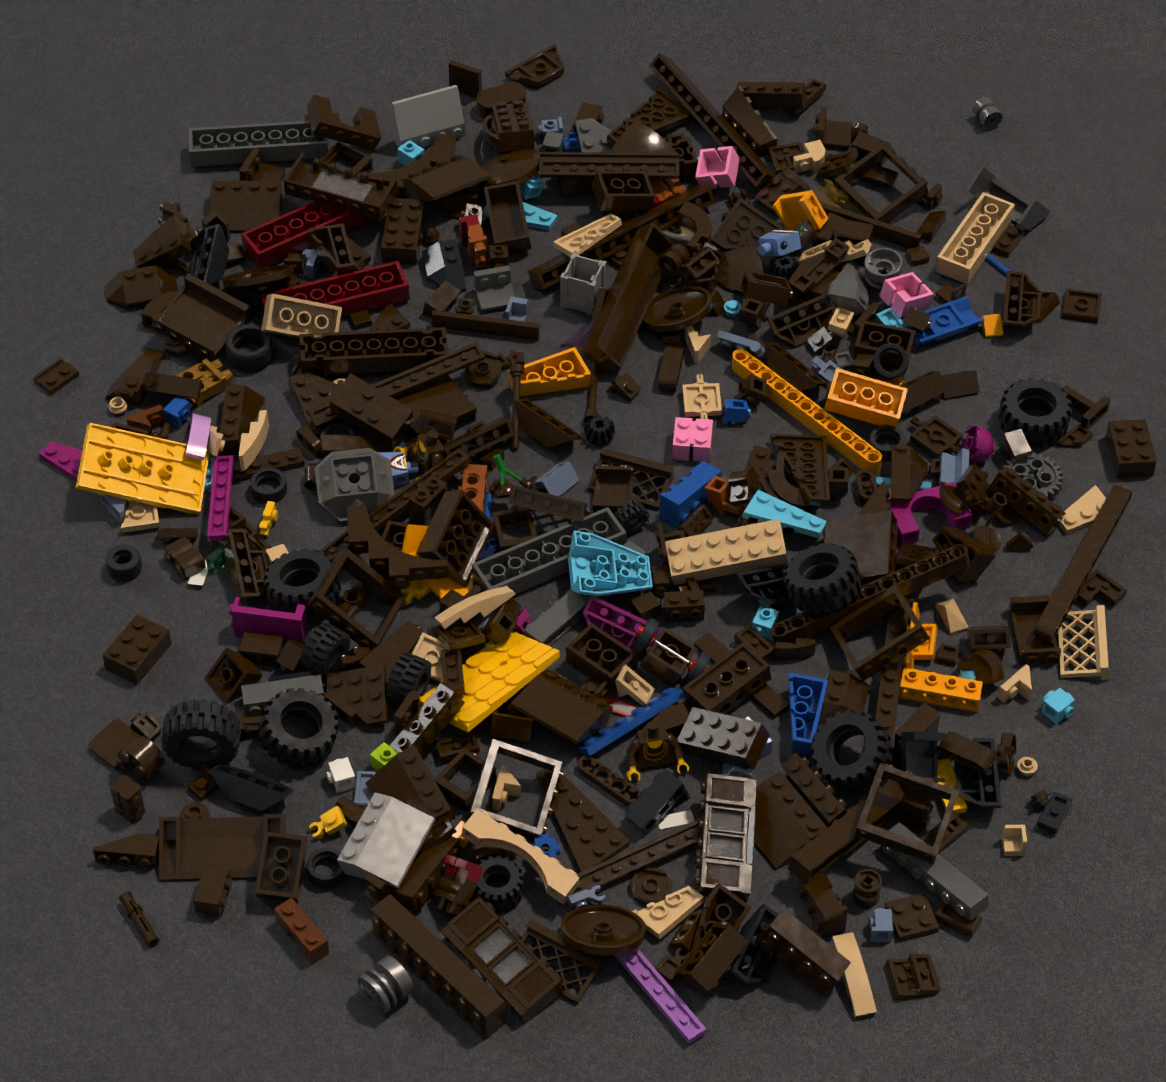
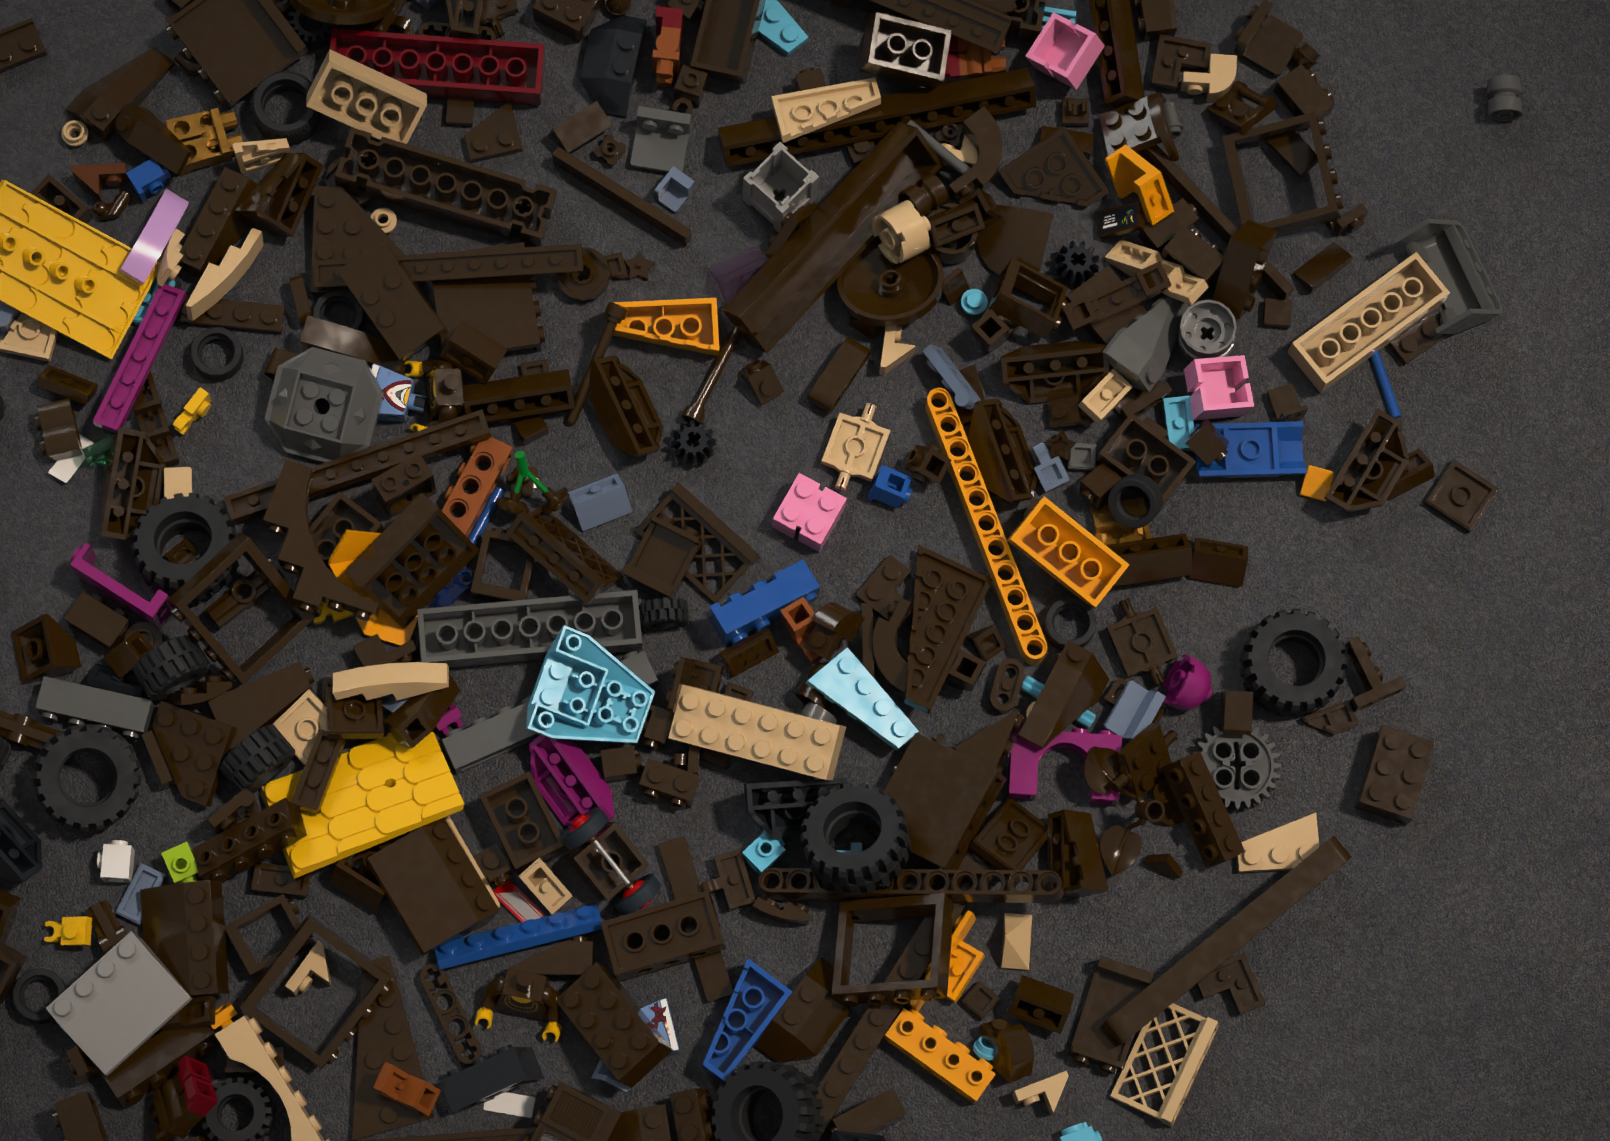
camera: 15 degrees right, 25 degrees up
blue brick [531,834,560,859] -> none
medium blue torso [758,230,801,256] -> none
clear yellow plate [818,179,849,204] -> none
none -> tan wing [232,138,291,174]
none -> dark brown wedge [235,153,323,237]
none -> dark orange brick [373,1062,441,1116]
none -> tan brick [872,200,931,264]
none -> dark brown wedge [1212,220,1277,319]

